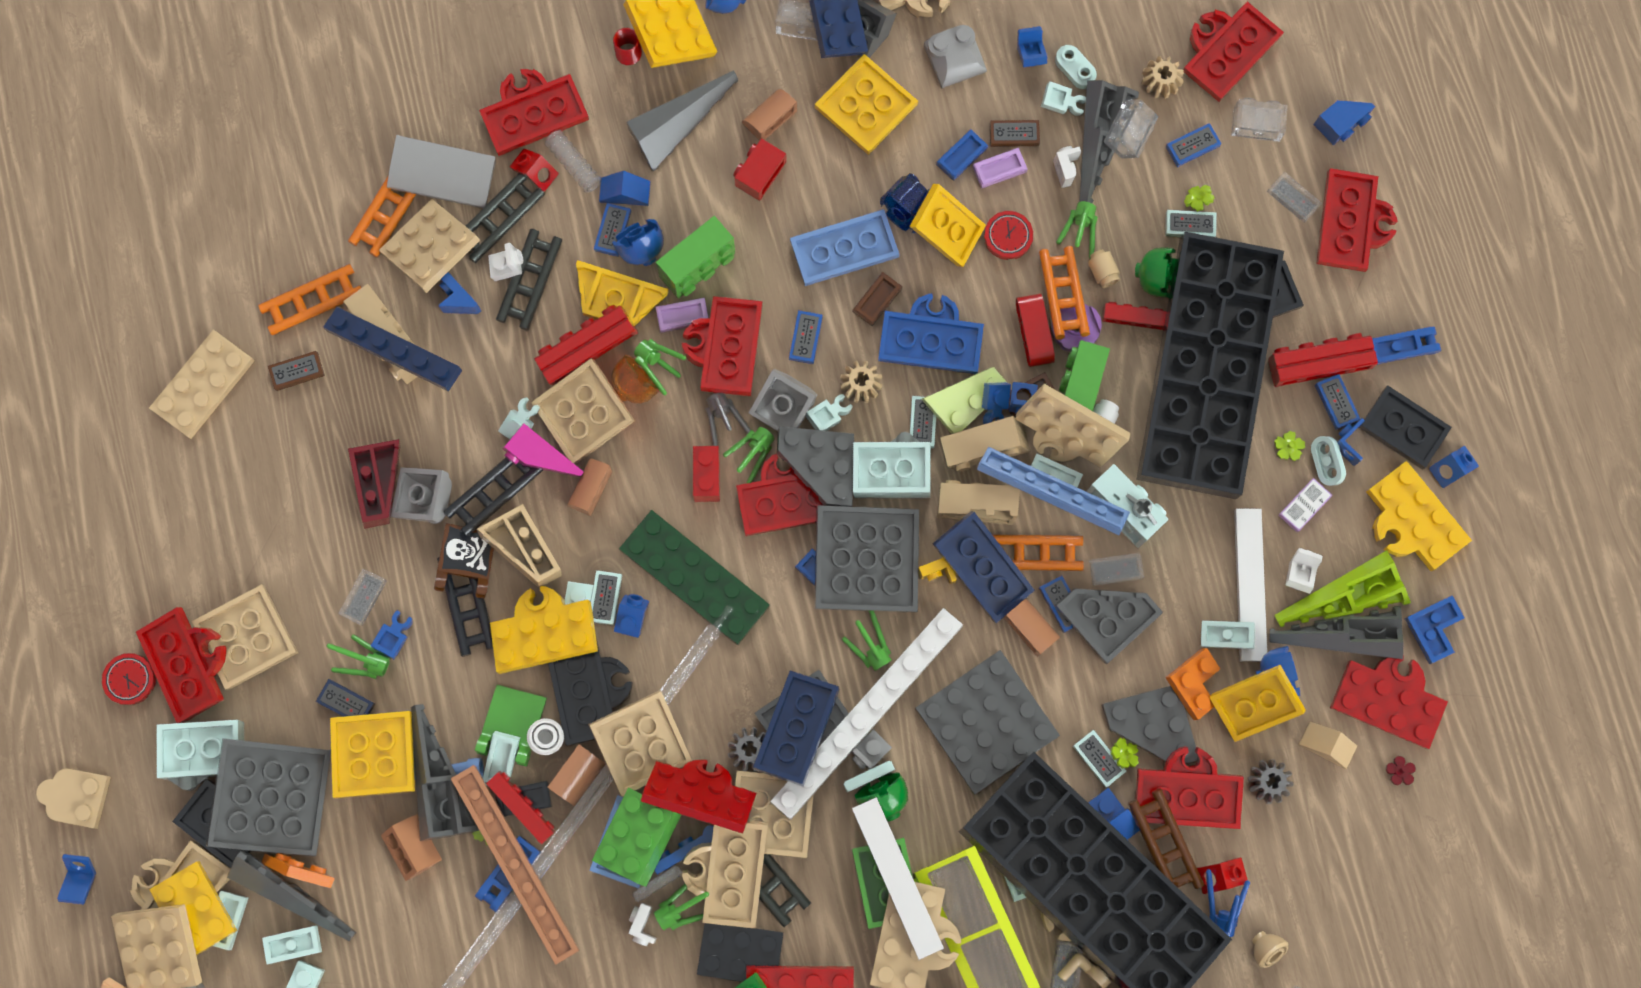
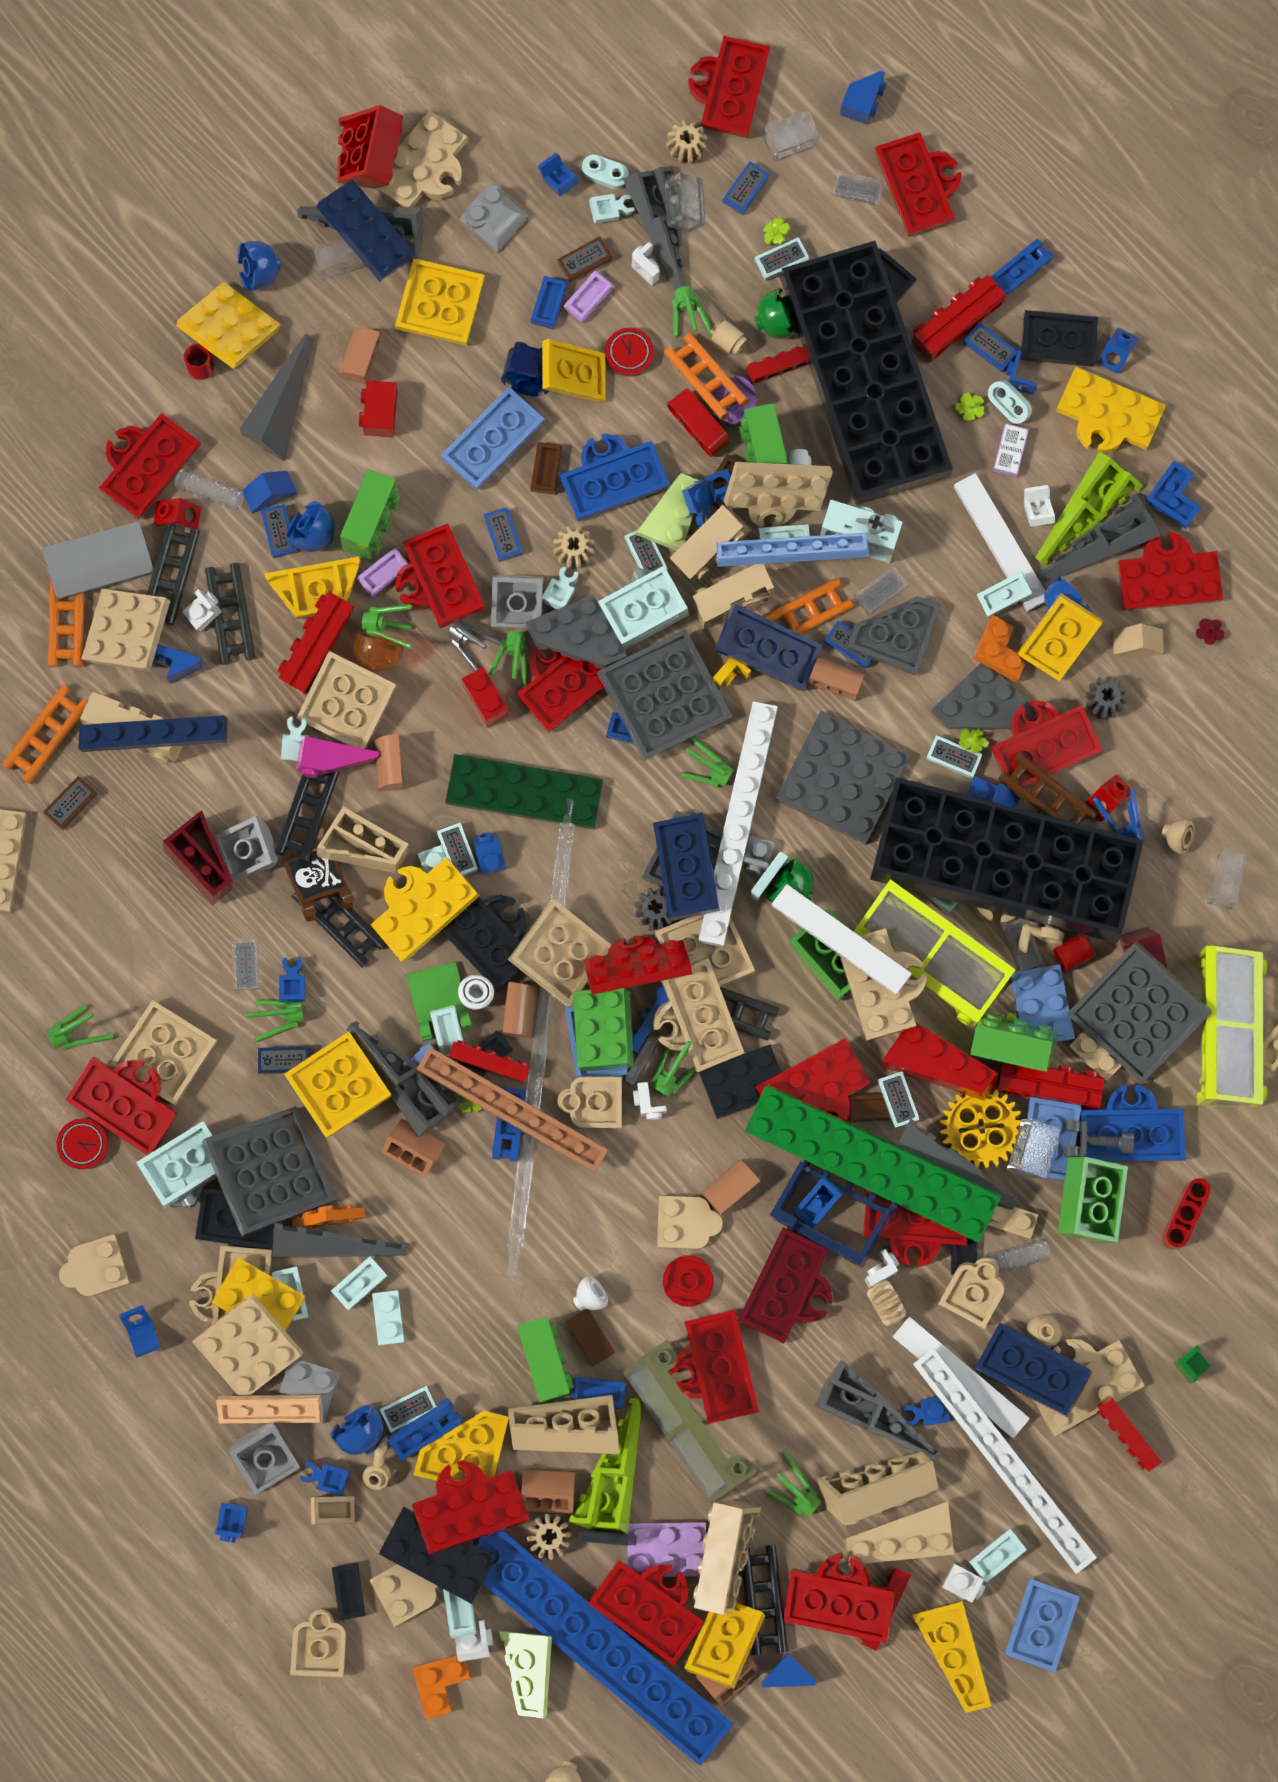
camera: 30 degrees left, 0 degrees up
none -> bright green plant [47,1005,114,1050]
none -> tan plate [557,1075,622,1128]

